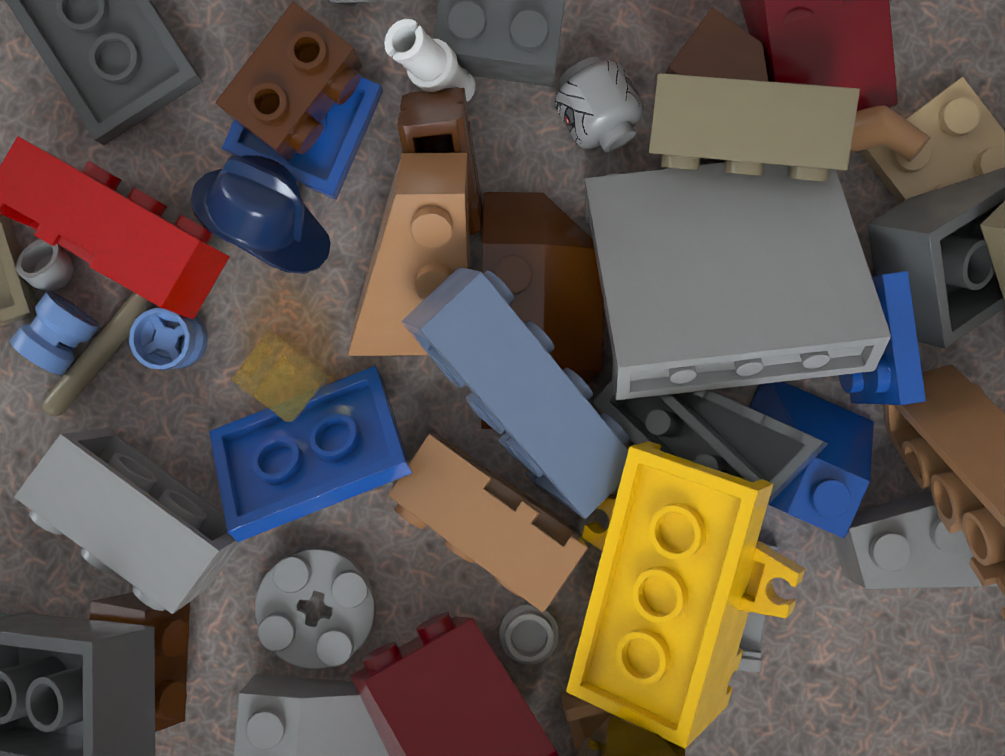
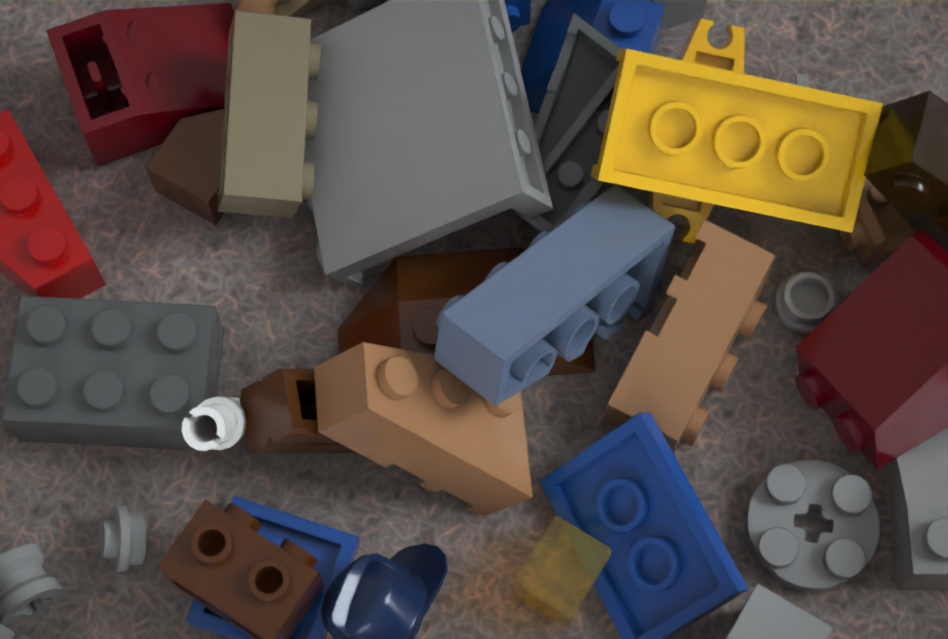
camera: 95 degrees left, 20 degrees down
light grey head [554,57,644,153] -> none

